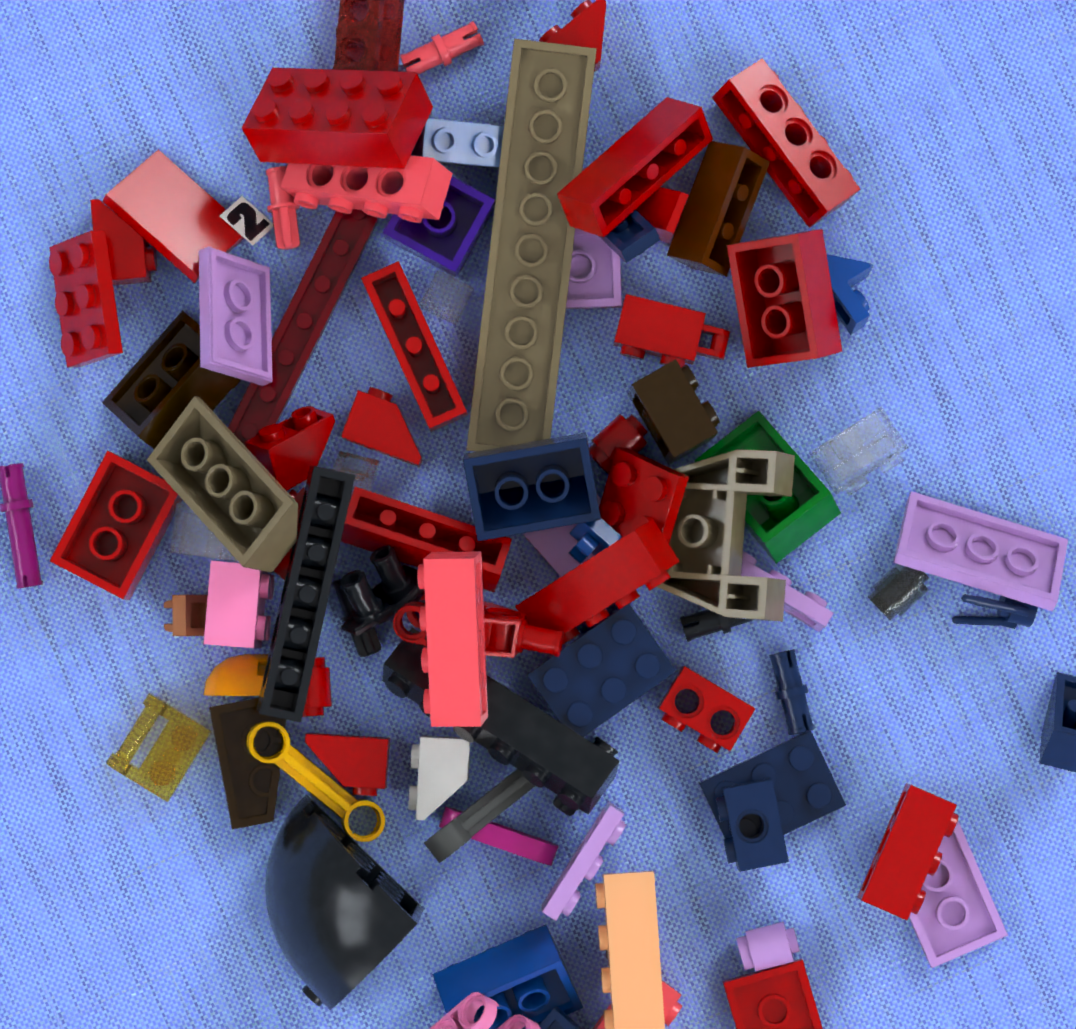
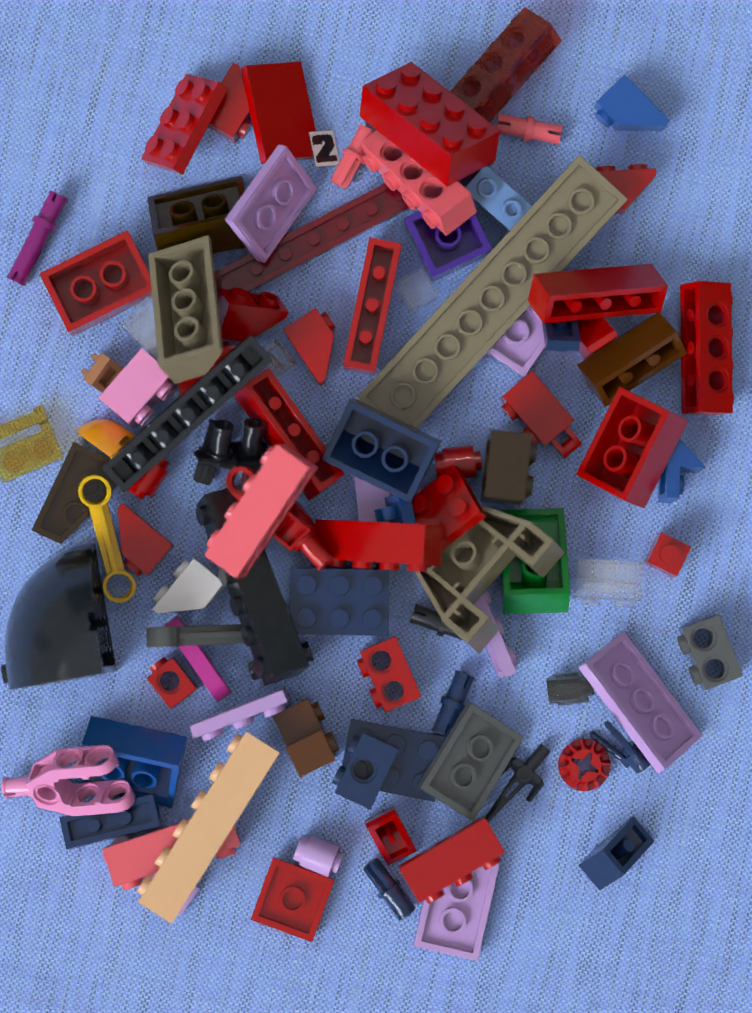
camera: 35 degrees right, 0 degrees up
none -> red brick [147,656,198,709]
none -> reddish brown brick [273,698,340,777]
none -> dark blue axle [363,858,416,921]
none -> red slope [365,806,417,866]
none -> dark grey plate [417,702,524,822]
none -> black piece [485,744,551,823]
none -> red gear [558,739,611,791]
none -> red brick [643,532,691,577]
none -> dark grey brick [677,614,743,690]

